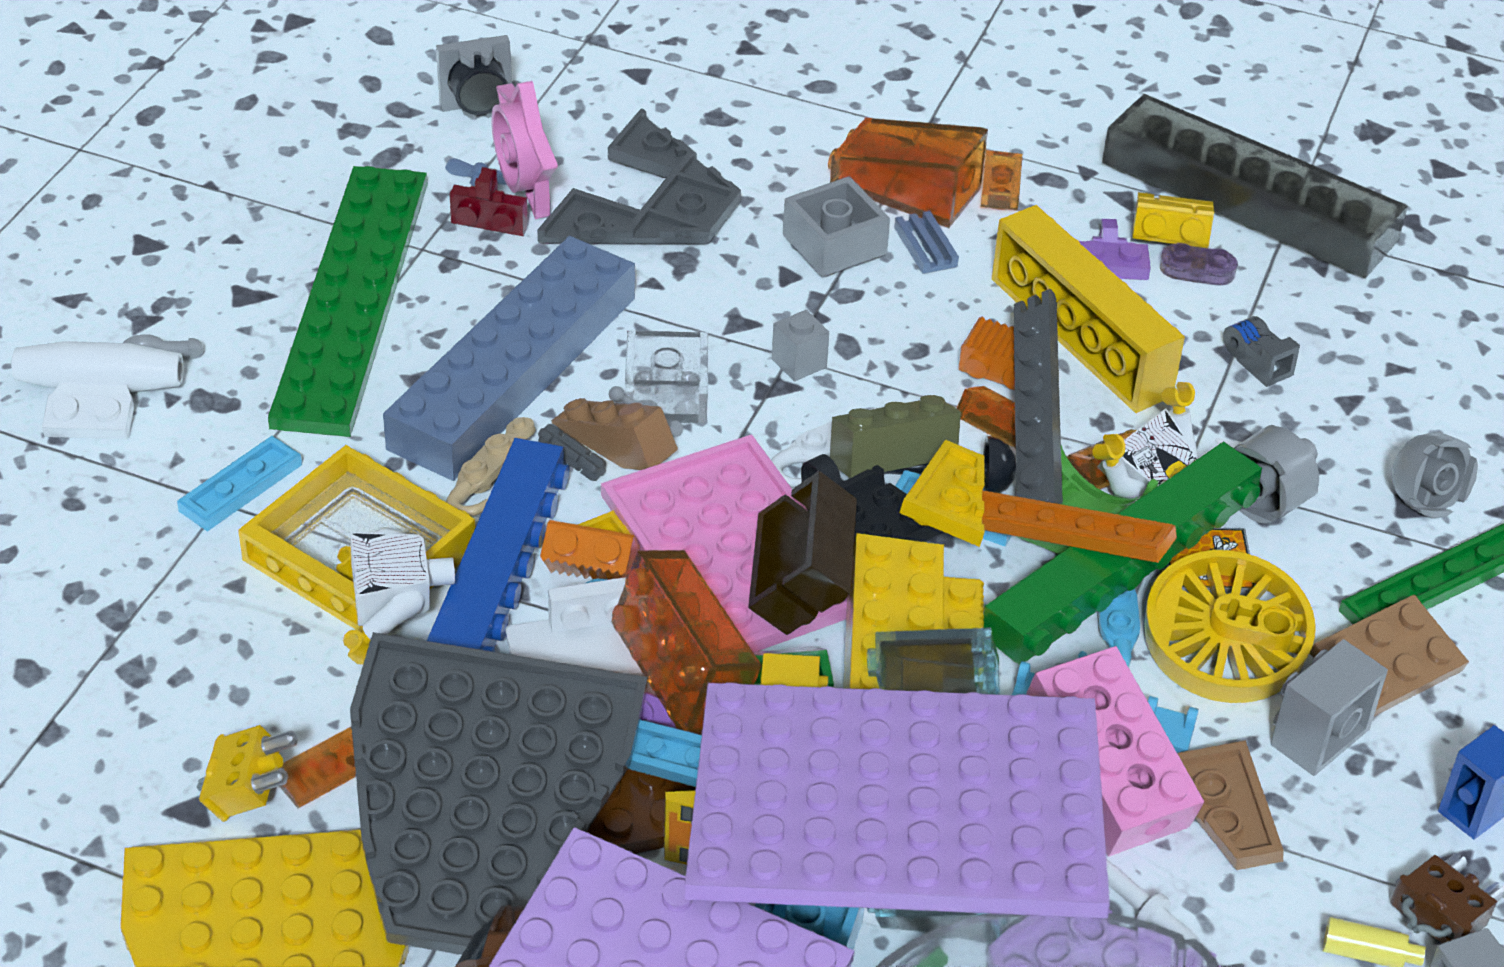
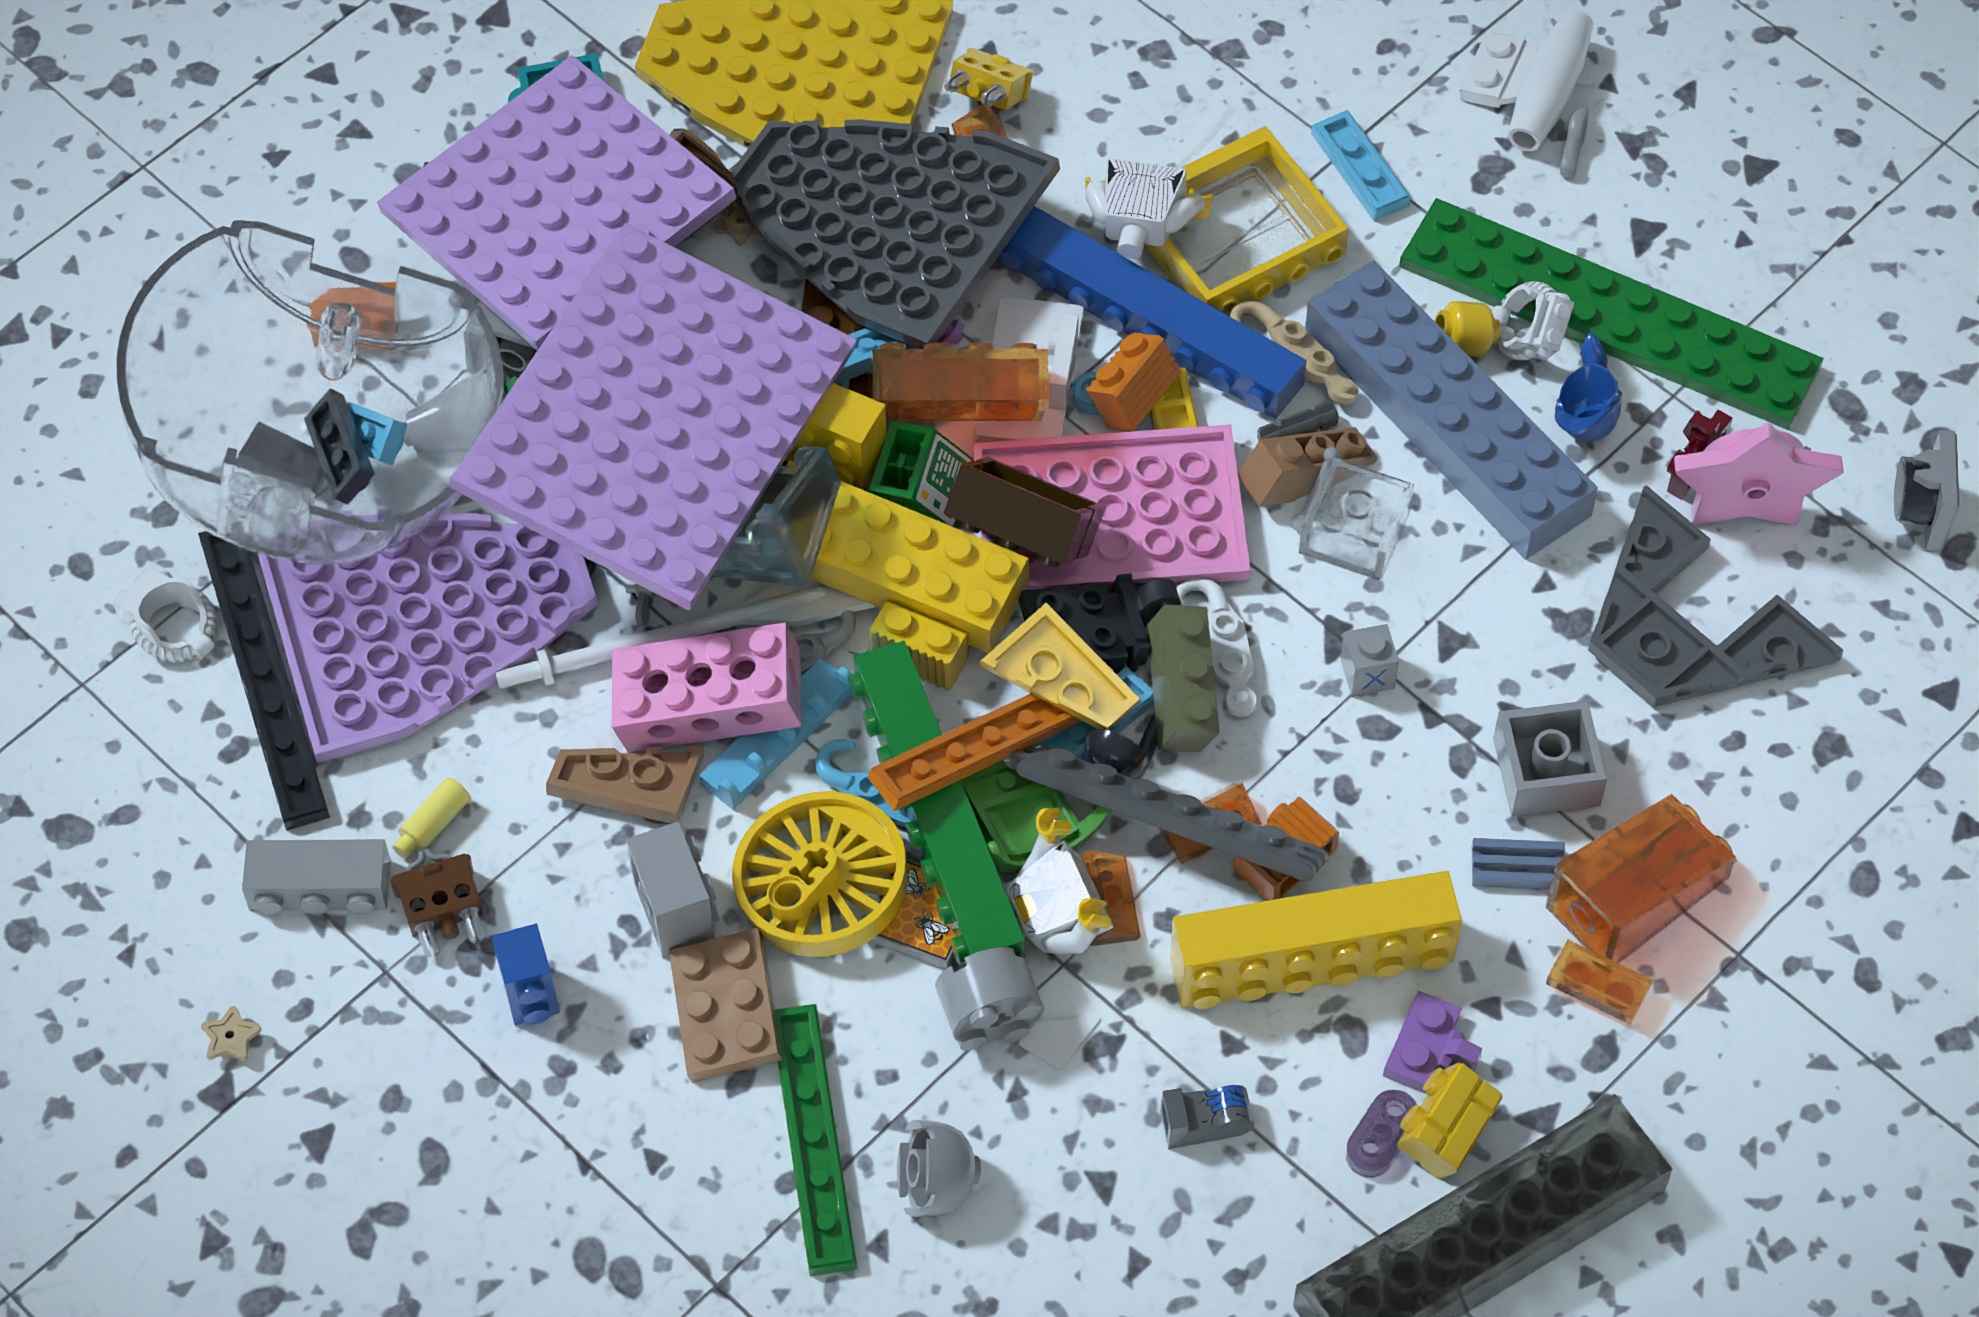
camera: 115 degrees right, 15 degrees up
none -> yellow head [1435,301,1500,358]
none -> white piece [1493,281,1574,361]
none -> blue hair [1554,333,1622,442]

